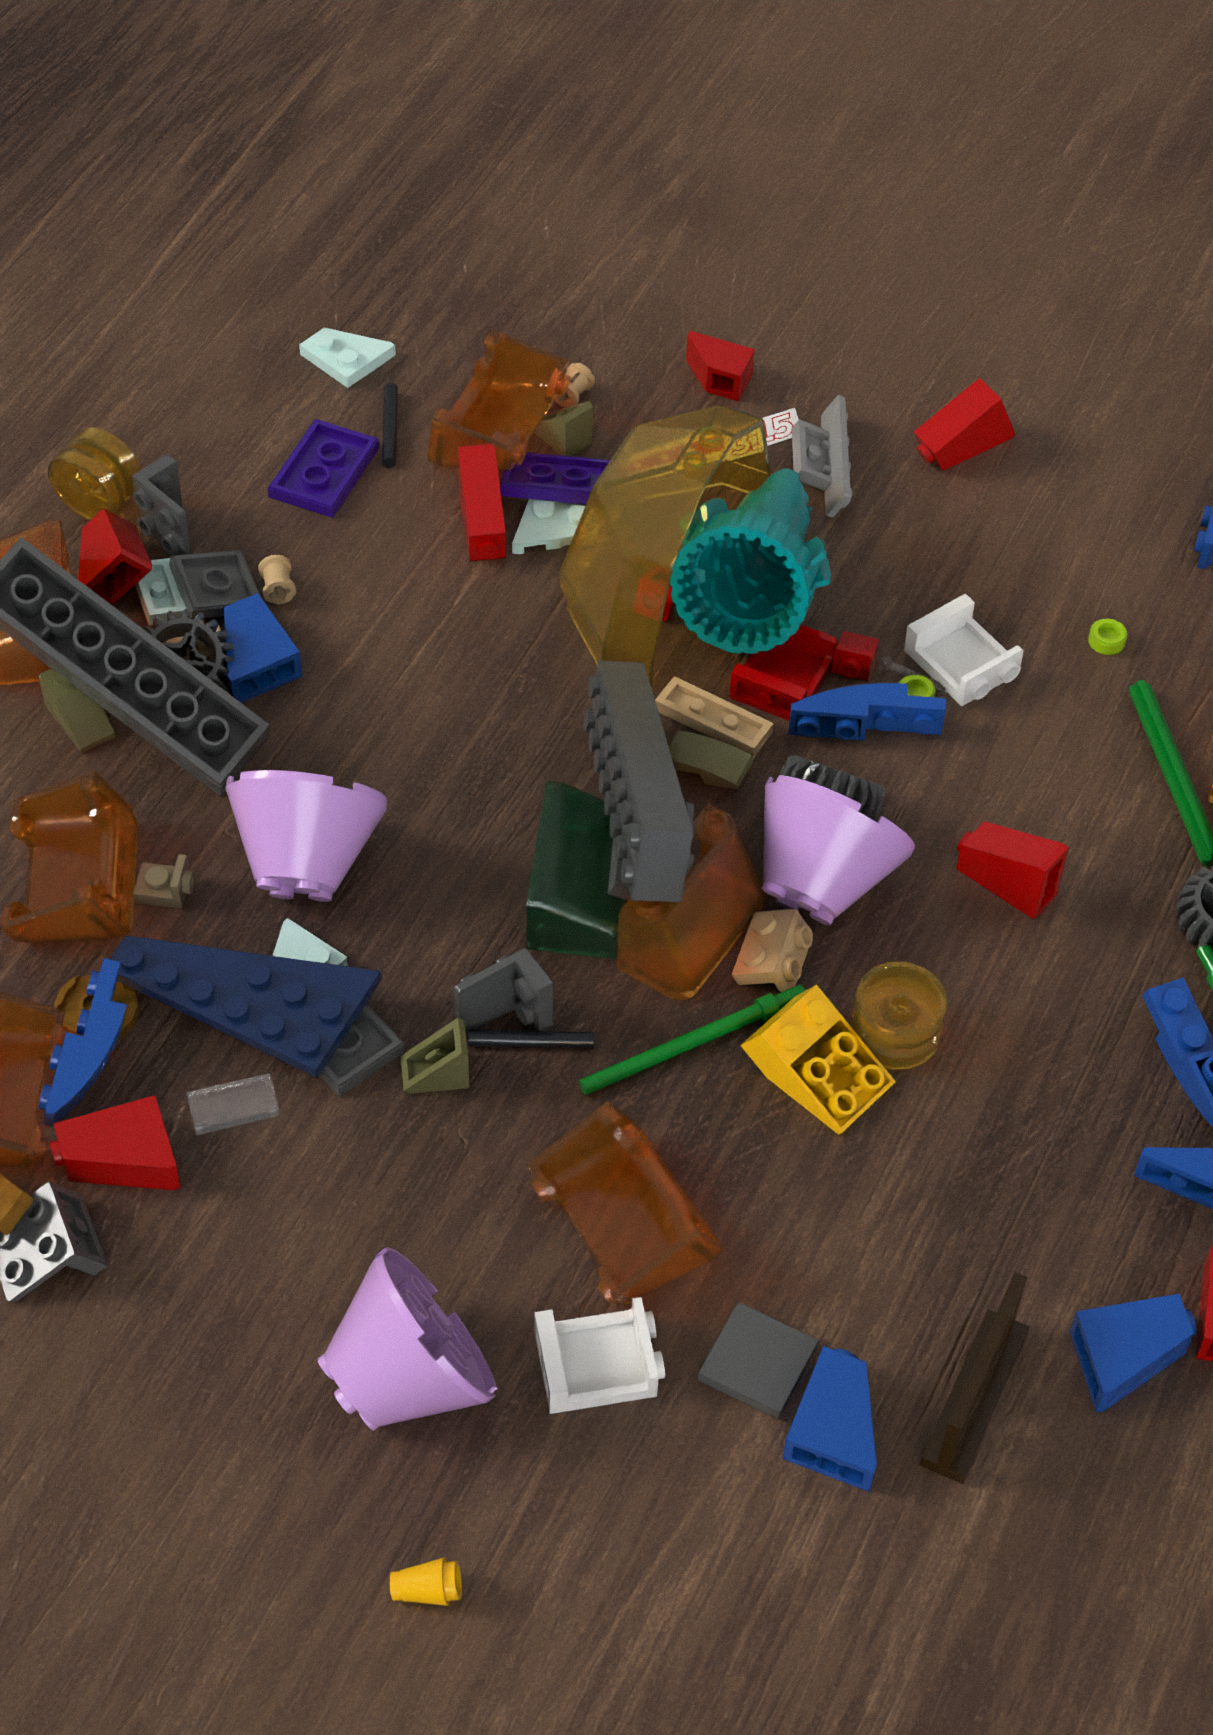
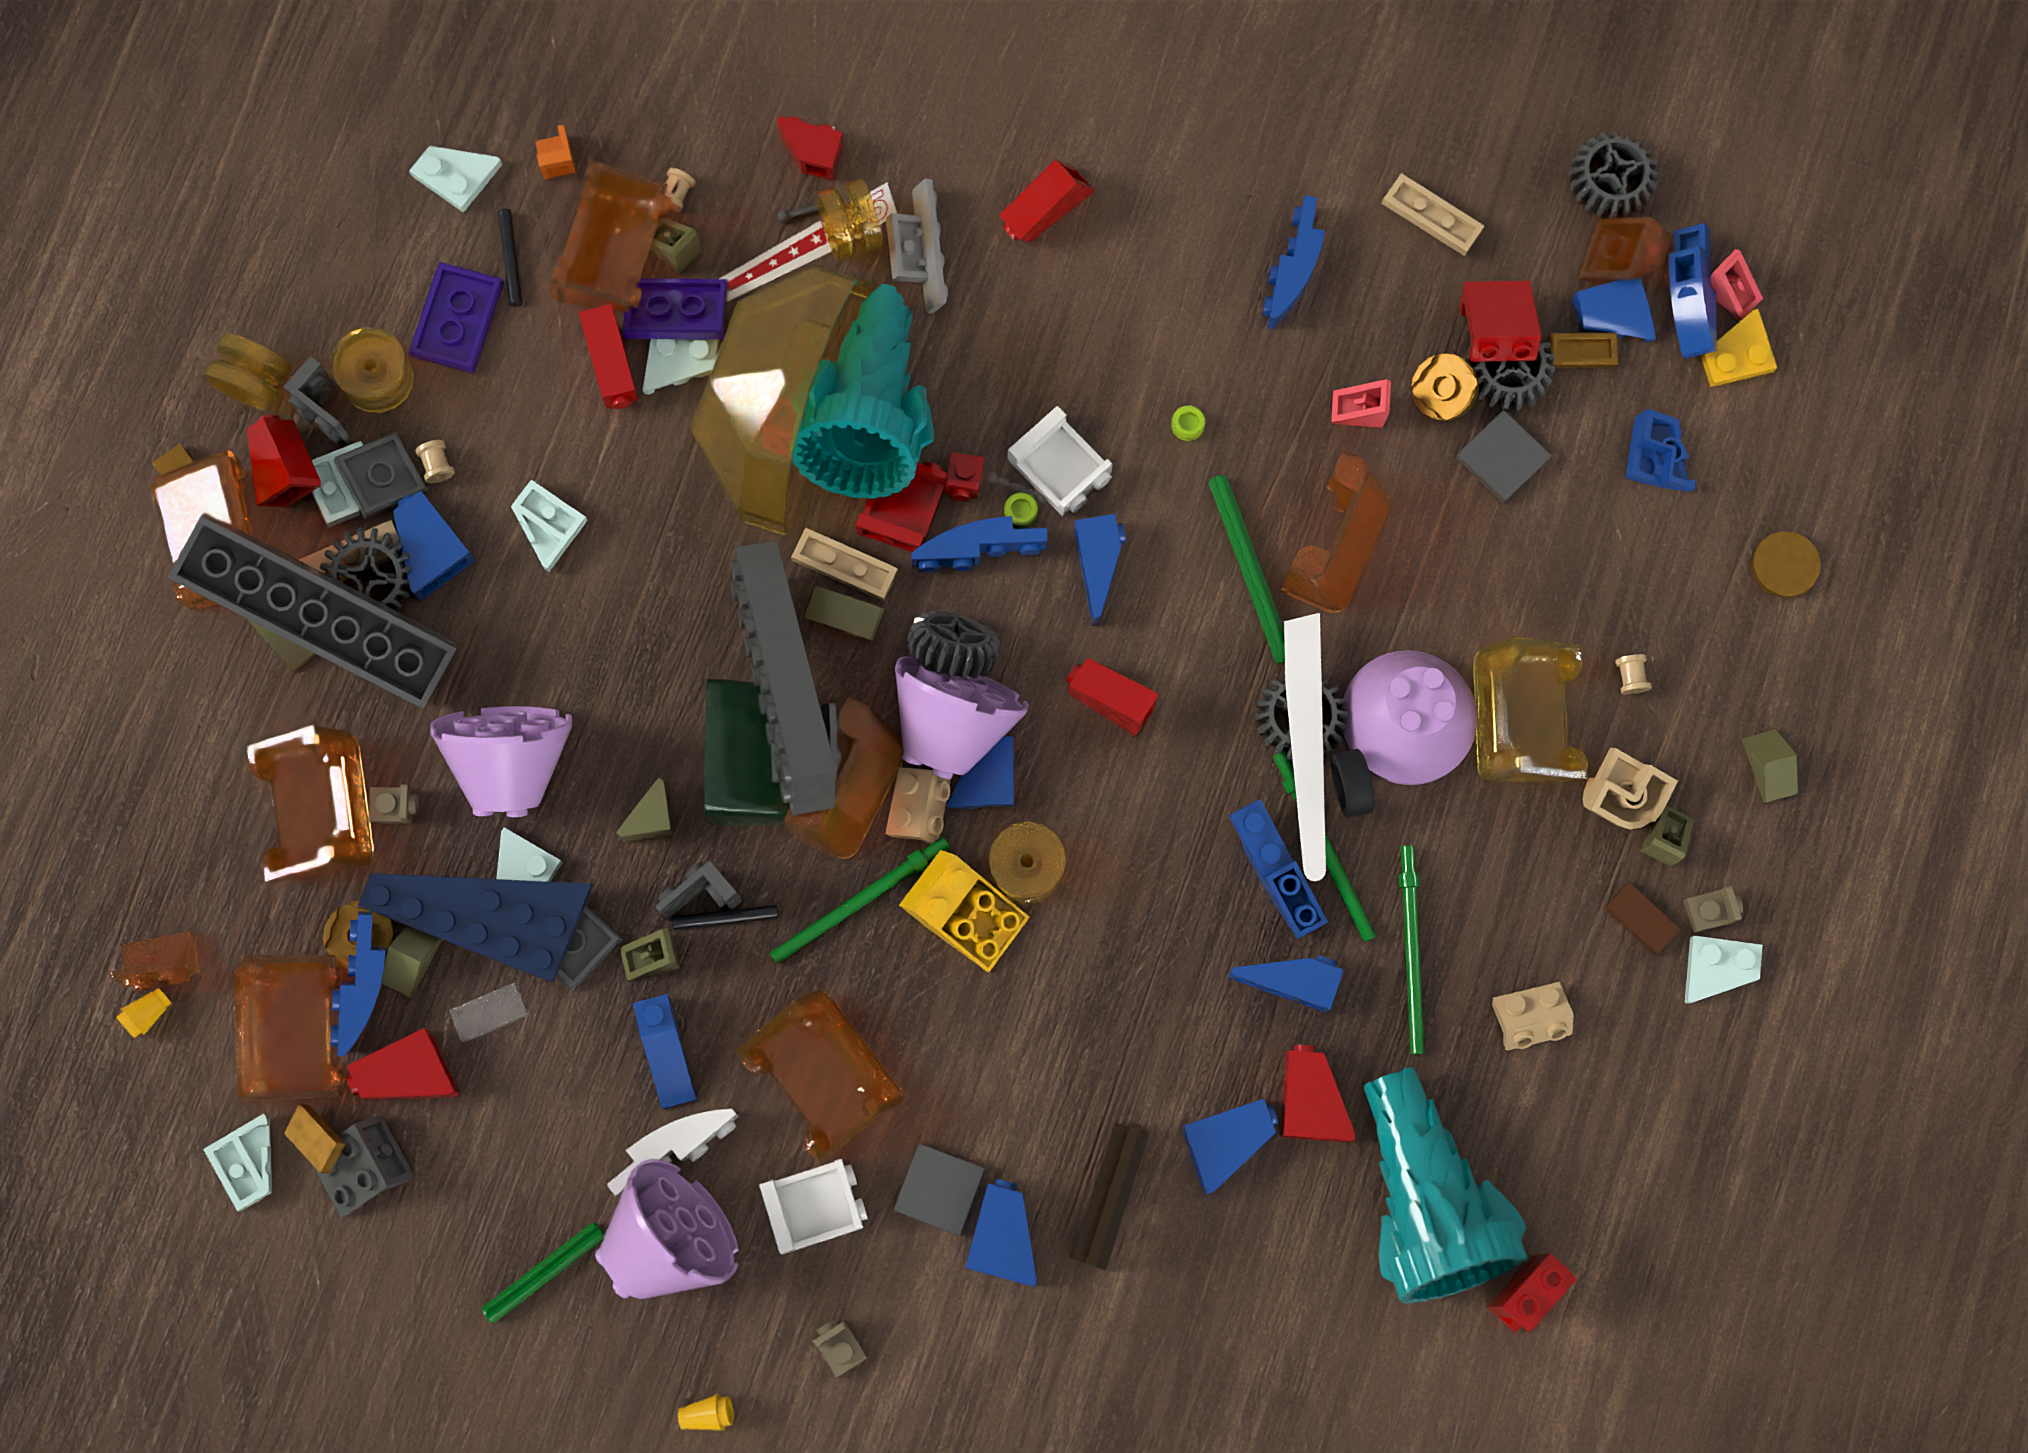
camera: 10 degrees left, 25 degrees up
none -> clear yellow wheel [330,327,414,413]
none -> olive slope [381,926,443,998]
none -> green axle [481,1222,605,1323]
none -> light aqua wing [511,480,588,572]
none -> orange panel [536,124,576,180]
none -> white slope [607,1109,739,1197]
none -> olive slope [616,777,674,842]
none -> blue slope [633,994,697,1109]
none -> dark tan bracket [813,1319,867,1378]
none -> clear yellow wheel [816,178,883,262]
none -> blue slope [947,736,1014,809]
none -> blue slope [1074,514,1126,626]

